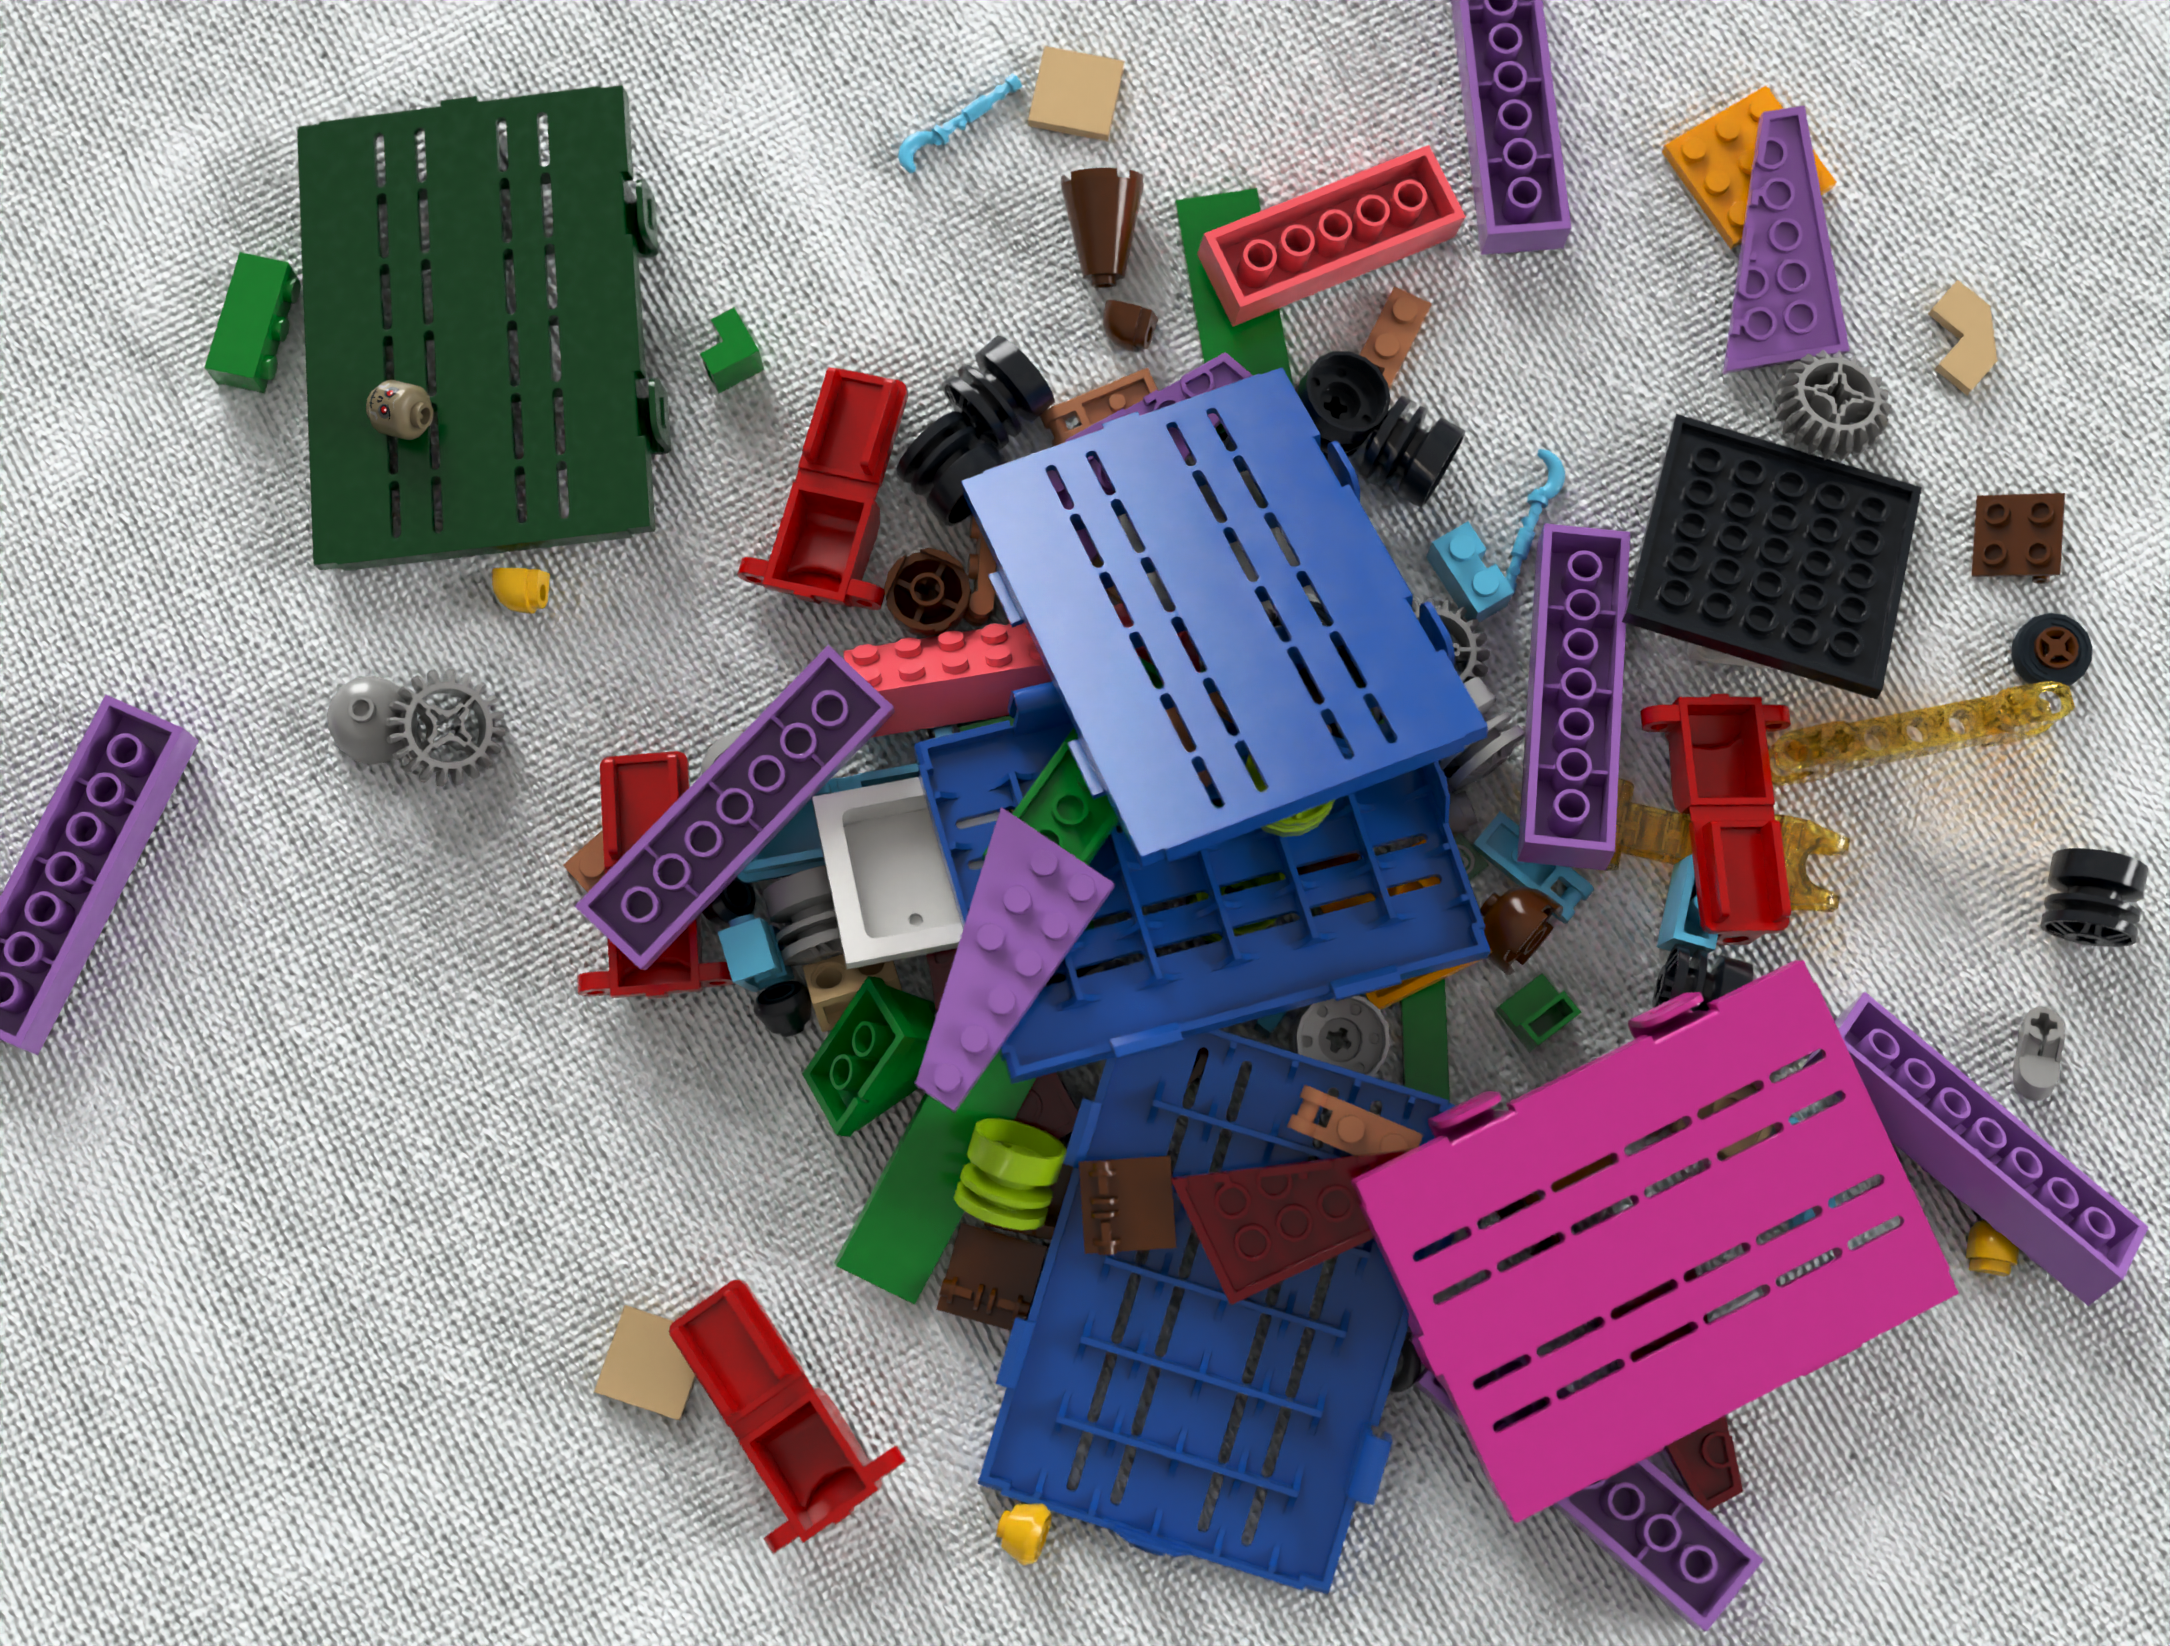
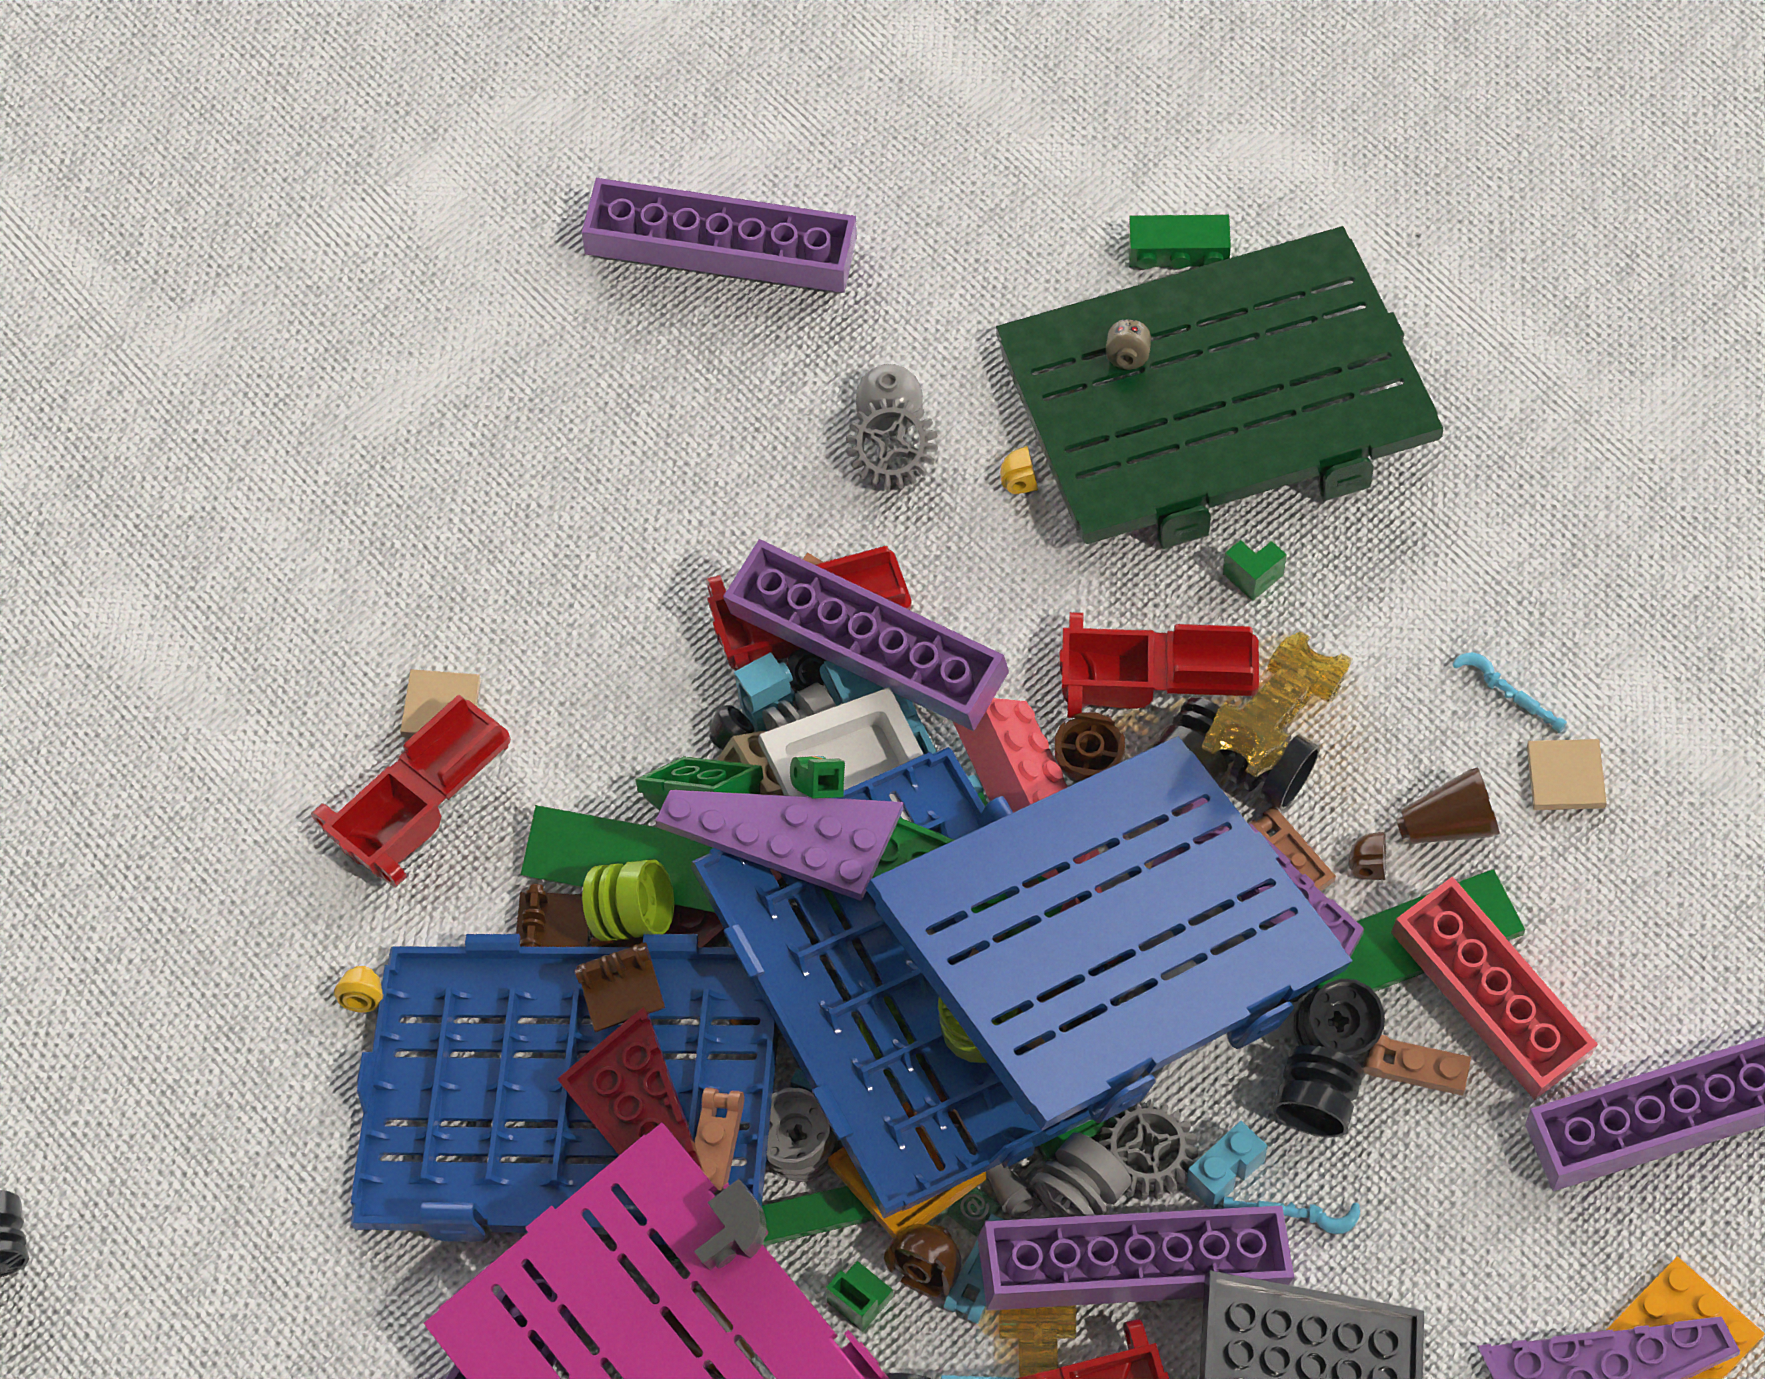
camera: 80 degrees right, 15 degrees down
none -> dark grey brick [694,1179,767,1270]
none -> green leg [790,756,845,799]
none -> clear yellow piece [1201,631,1353,777]

